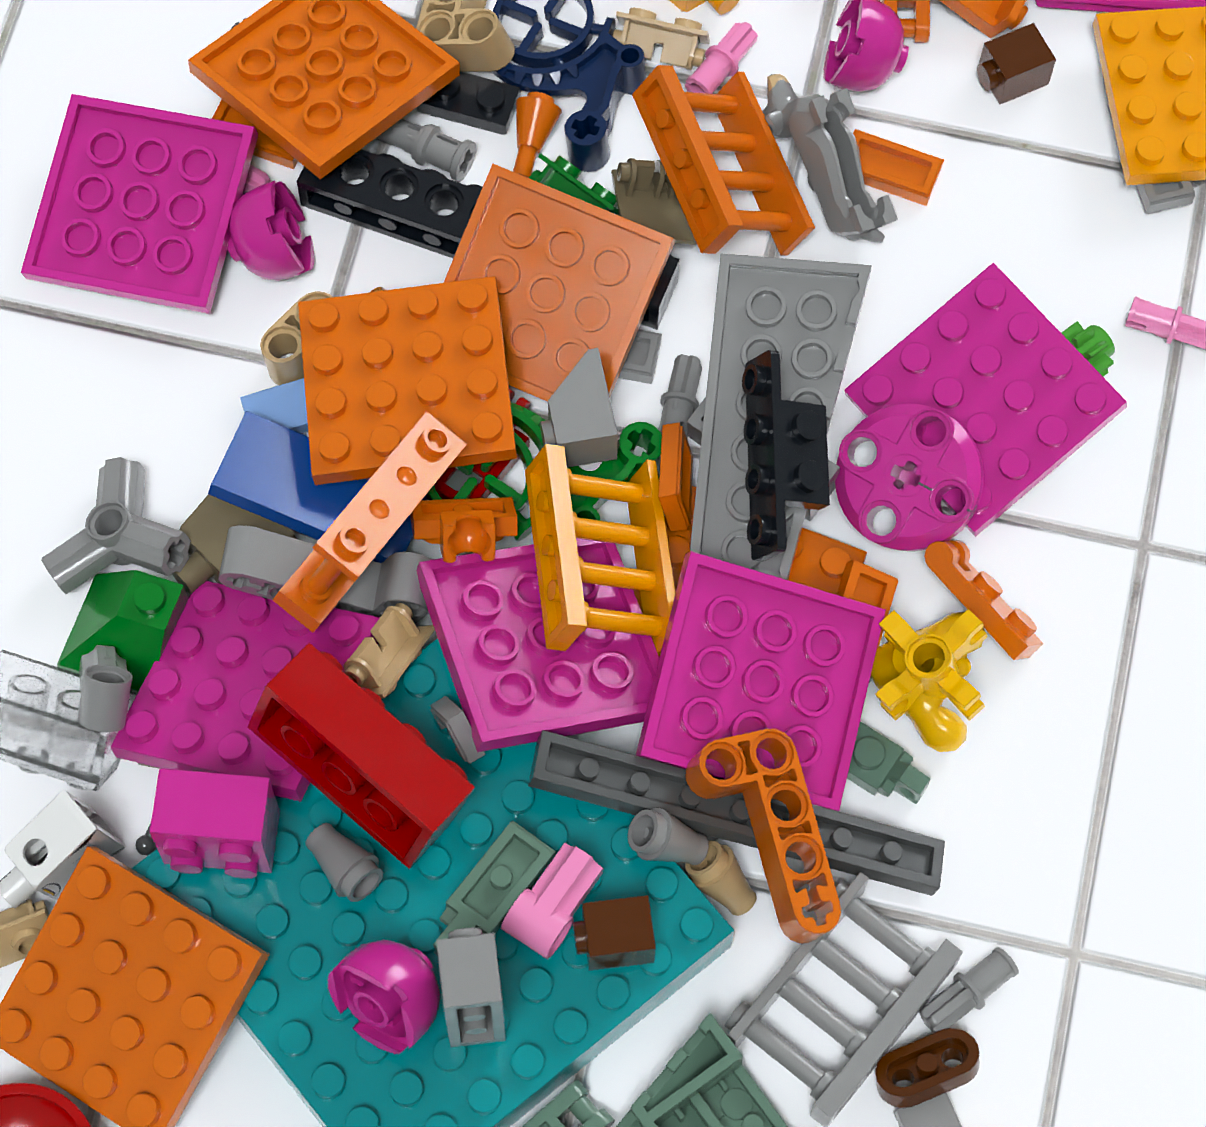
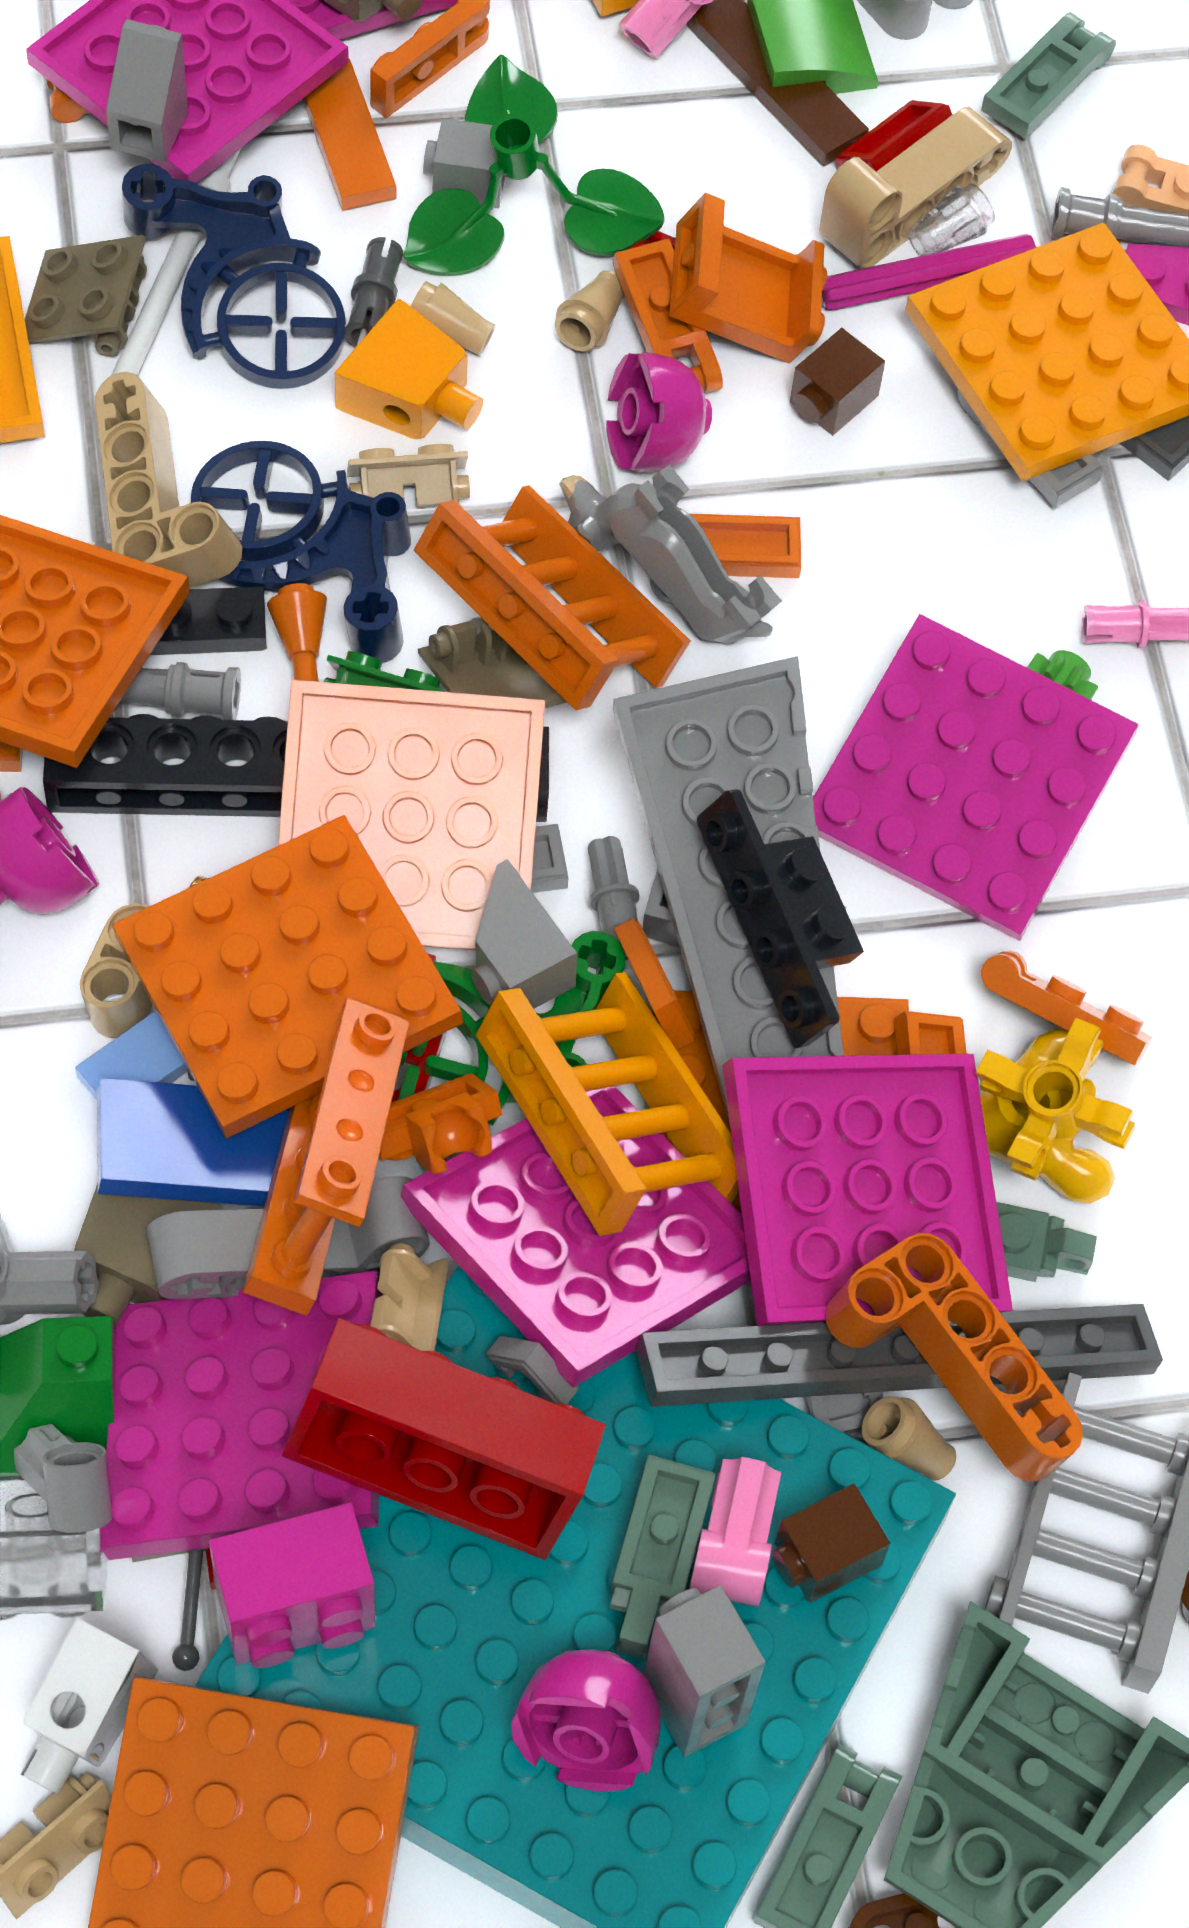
camera: 25 degrees left, 5 degrees down
light grey cone [306,823,383,902] -> none
light grey cone [628,808,709,865] -> none
bright pink axle [685,22,758,94] -> none
dark pink piece [835,404,984,552] -> none

